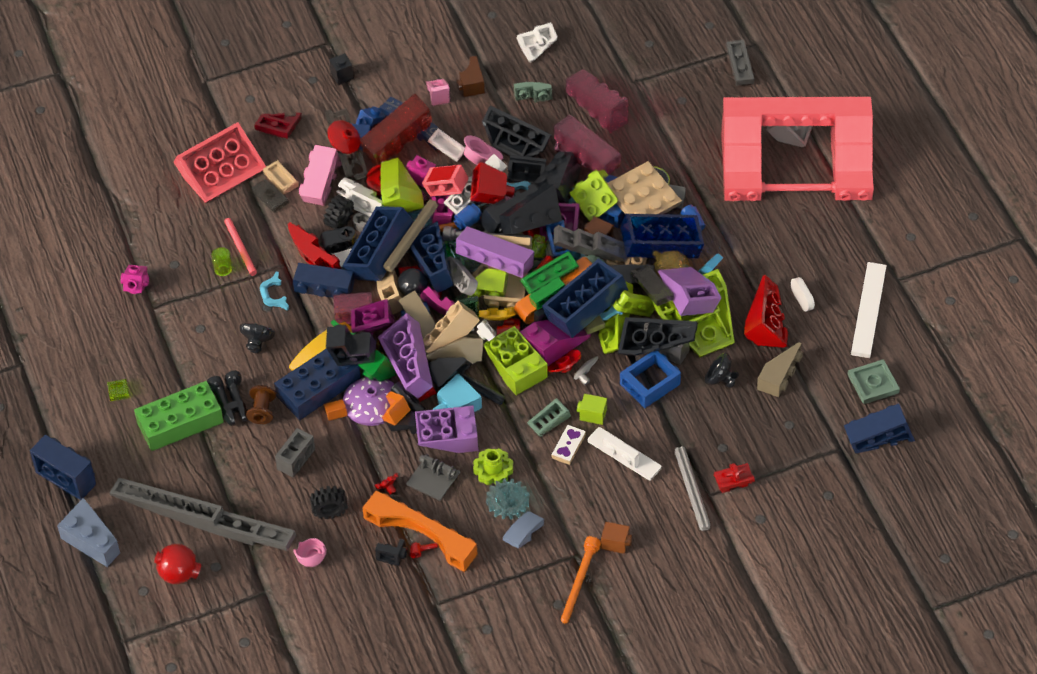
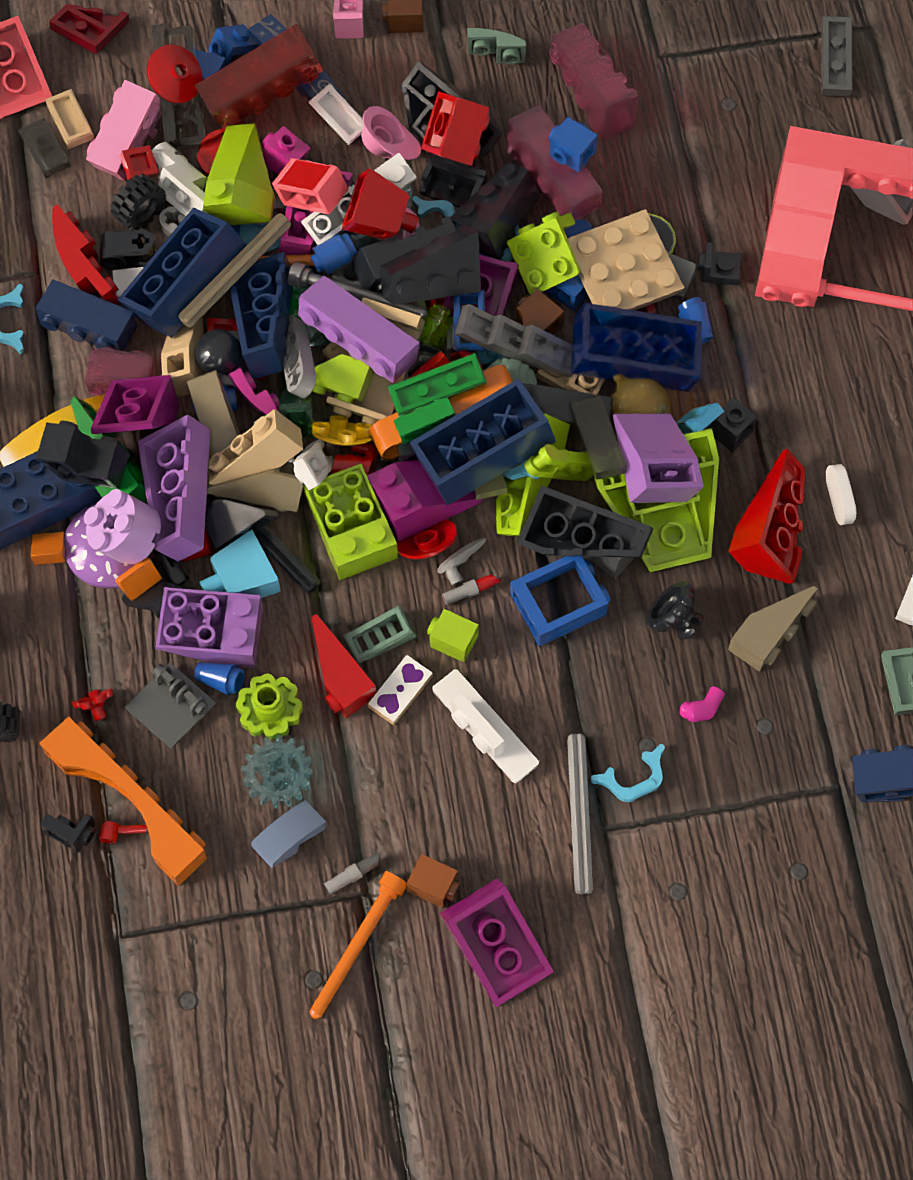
camera: 10 degrees right, 15 degrees up
red hips [714,463,755,493] -> none
none -> lavender brick [84,489,161,564]
none -> red tile [120,145,159,181]
none -> blue cone [194,662,245,696]
none -> red slope [311,614,376,718]
none -> light grey piece [324,853,381,895]
none -> red slope [421,91,490,166]
none -> magenta slope [439,879,554,1007]
none -> light grey piece [442,574,501,605]
none -> blue brick [548,117,598,172]
none -> medium azure helmet [591,744,665,802]
none -> dark pink arm [680,686,725,722]
none -> black bracket [698,242,741,285]
none -> black brick [711,397,757,453]

